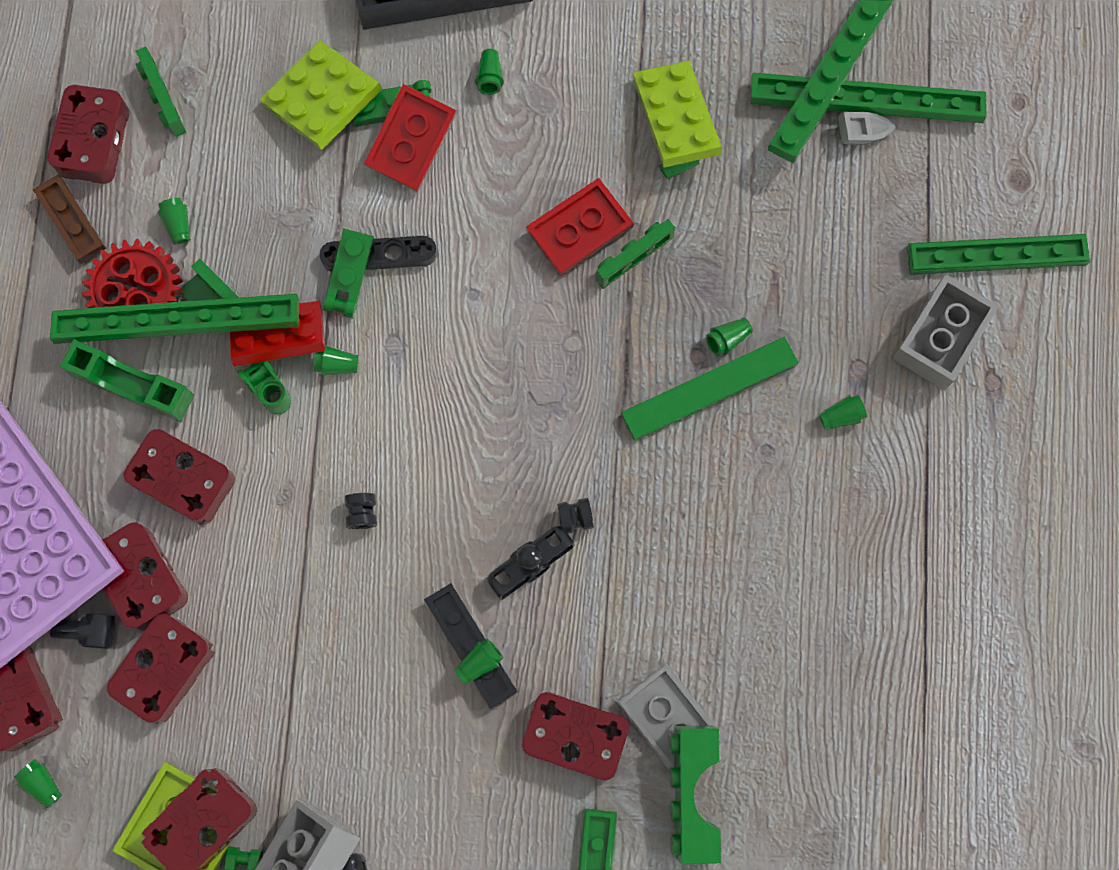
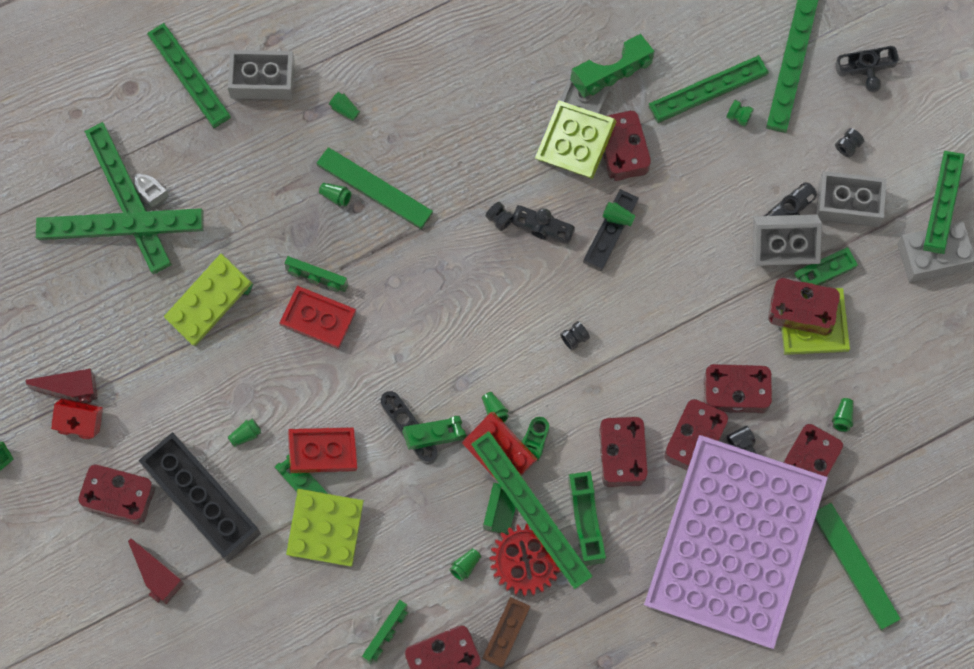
camera: 120 degrees left, 5 degrees down
none -> lime plate [535,101,616,179]

